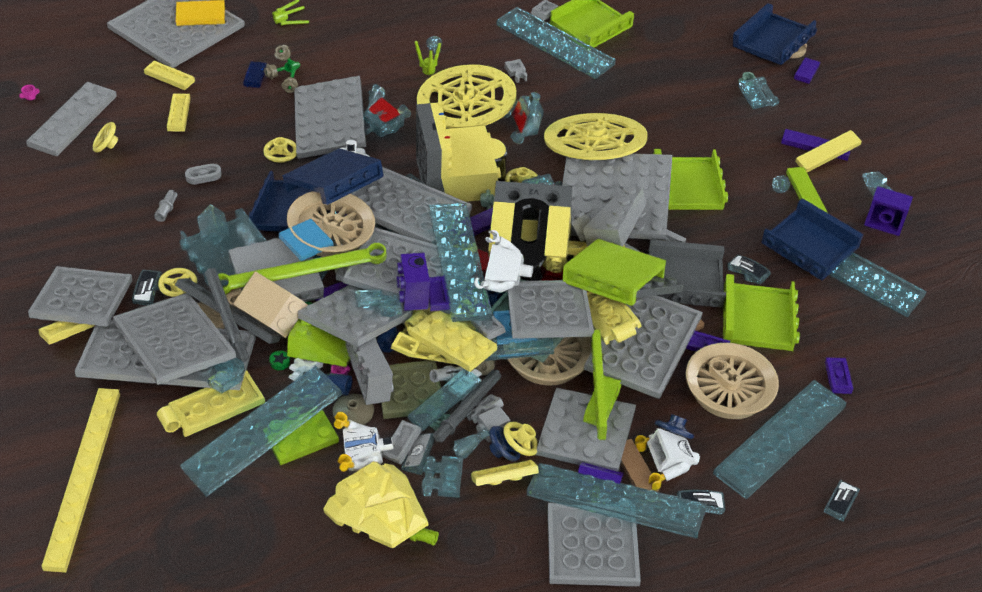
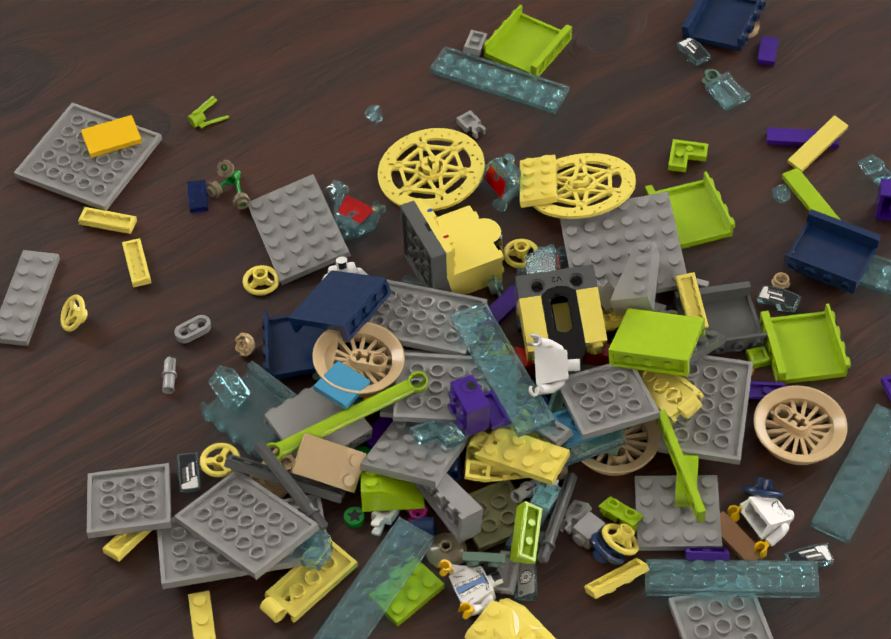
camera: 10 degrees left, 5 degrees up
lime plant [414,41,441,75] -> none
clear light blue plate [422,456,463,498] -> none
clear light blue cone [453,428,490,459] -> none
none -> tan plate [235,333,255,357]
none -> sand green plate [462,551,505,567]
none -> lime slope [510,501,542,564]
none -> light yellow plate [520,155,557,208]
none -> lime hinge [599,496,644,532]
none -> lime plate [668,139,708,172]
none -> light yellow plate [675,272,709,329]
none -> slope [676,37,711,65]
none -> lime tile [745,346,771,369]
none -> tan plate [771,272,790,290]

